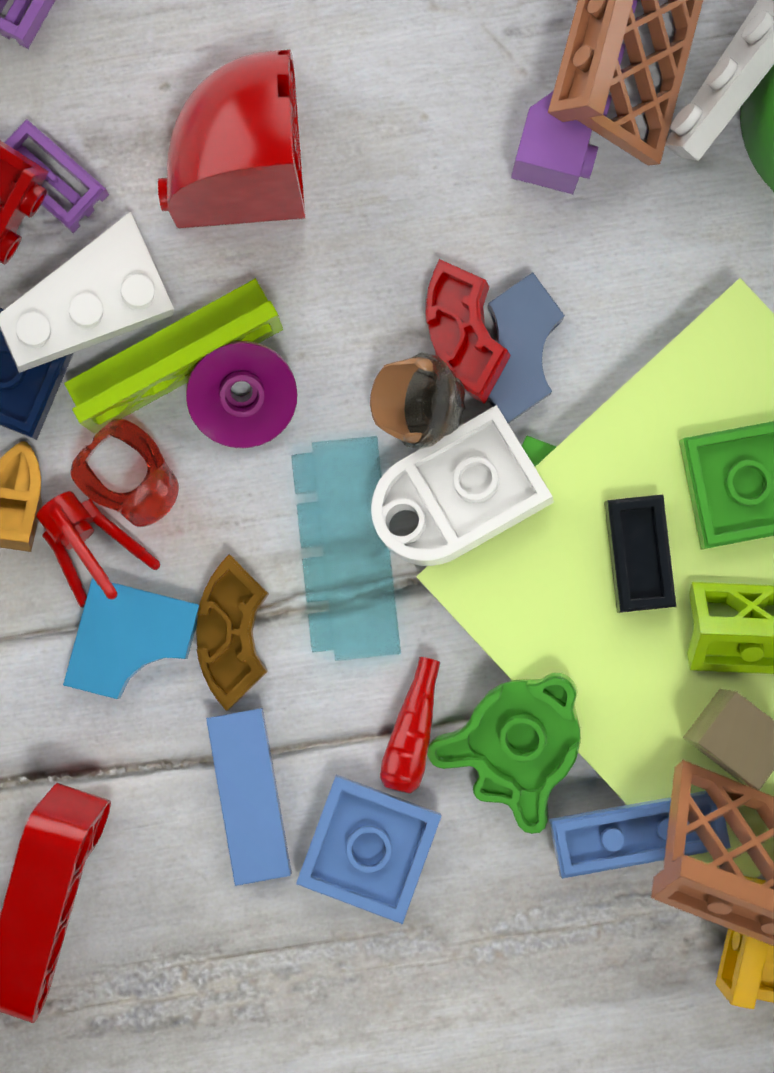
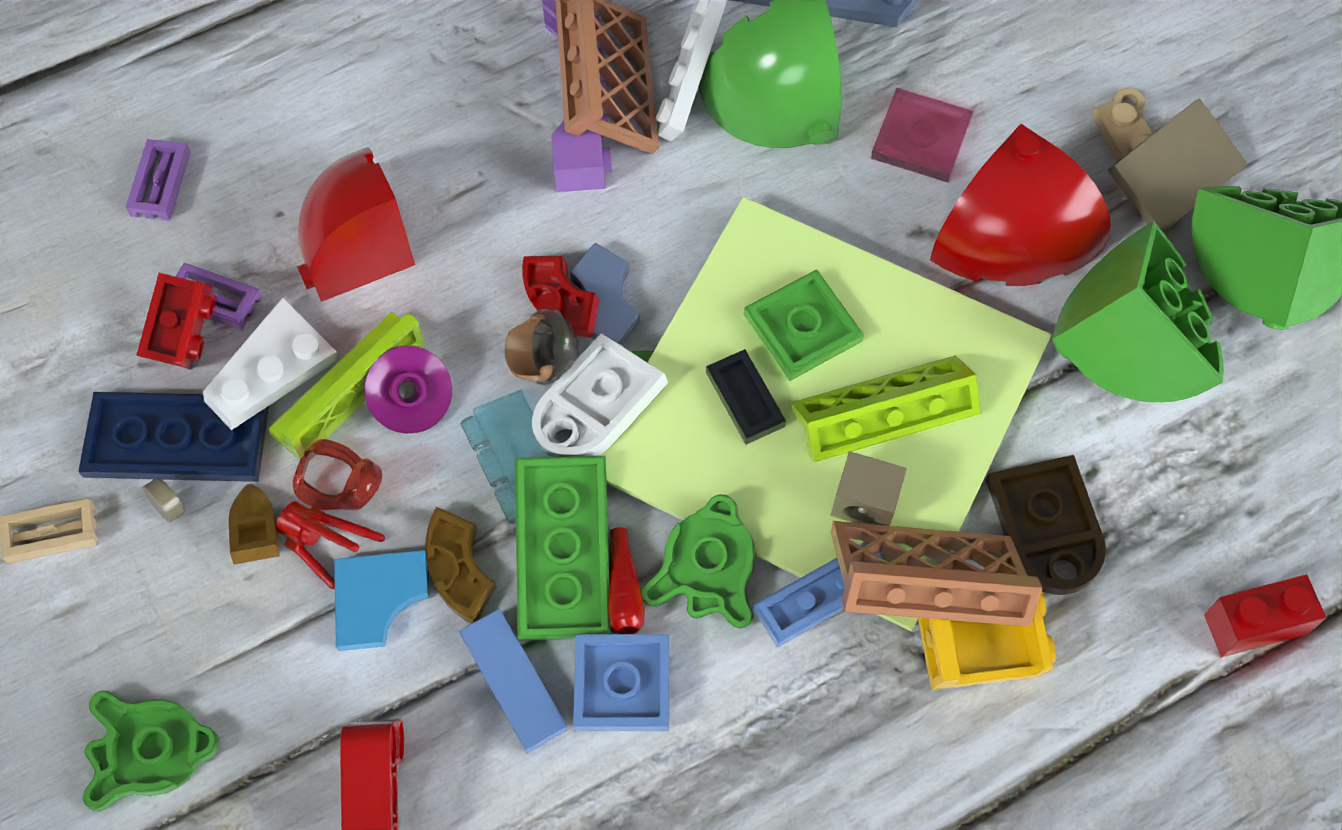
camera: 25 degrees left, 20 degrees down
none -> bright green tile [515,456,611,641]

